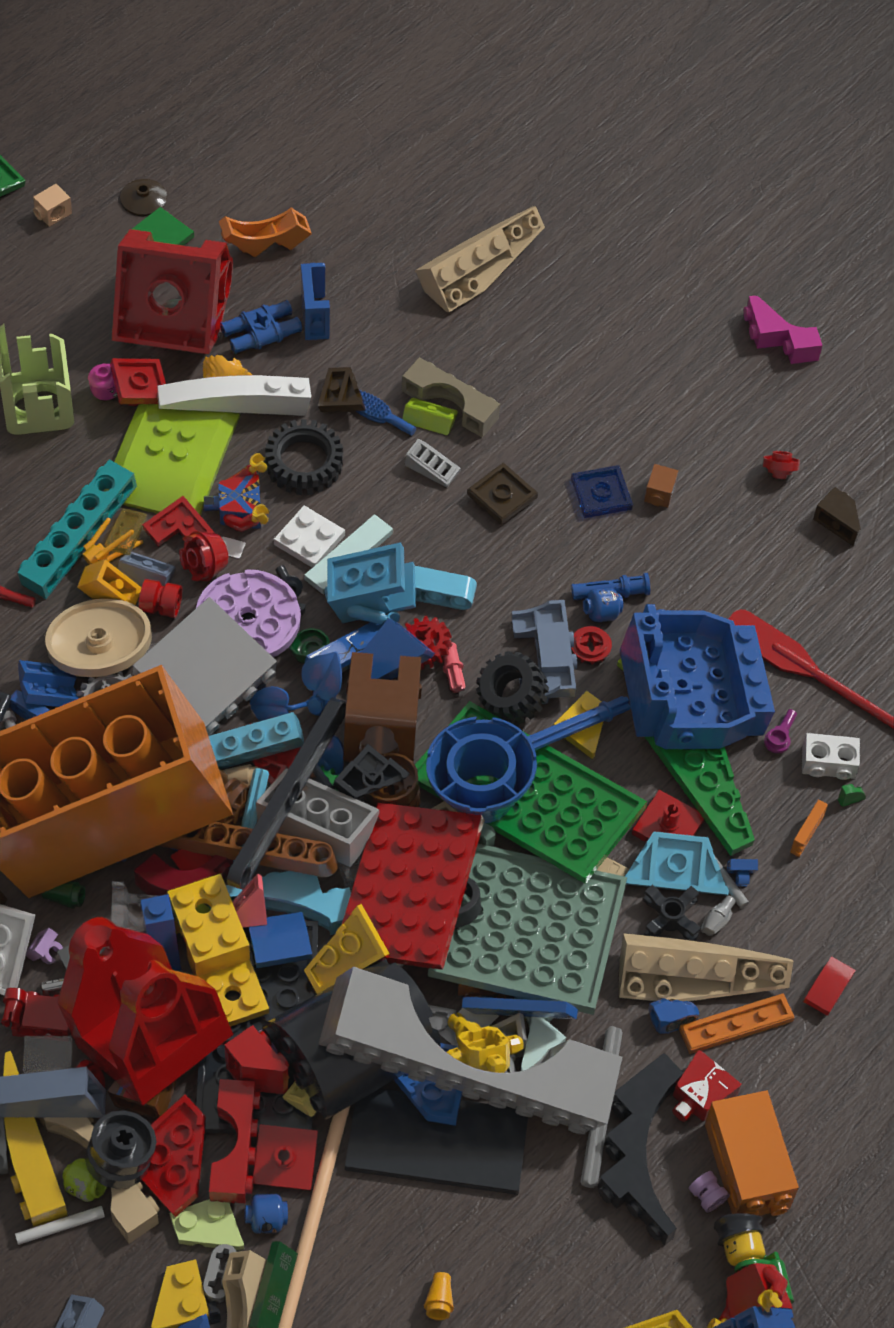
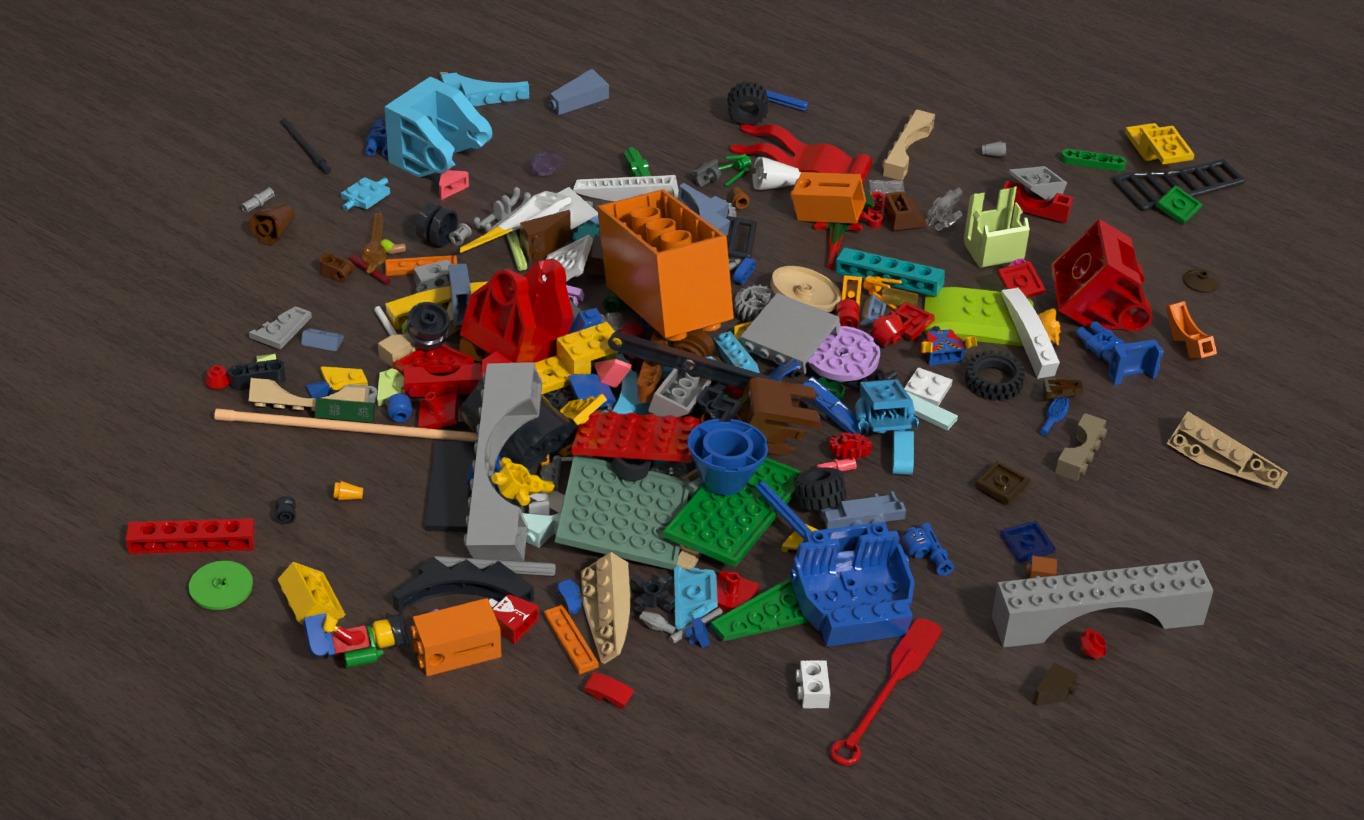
camera: 85 degrees right, 15 degrees down
blue slope [18,660,79,707] -> none
light nougat brick [33,184,72,227] -> none
green tile [127,207,194,246] -> none
white sticker [221,537,246,558] -> none
blue slope [362,618,435,680] -> none
lime slope [403,398,458,435] -> none
light grey slope [405,439,461,488] -> none
blue tile [462,997,578,1019] -> none
dark pink arch [743,296,823,364] -> none
magenta plate [764,709,797,753] -> none
orange tile [790,799,828,857] -> none
green tile [838,784,866,807] -> none
none -> light grey arch [991,560,1213,647]

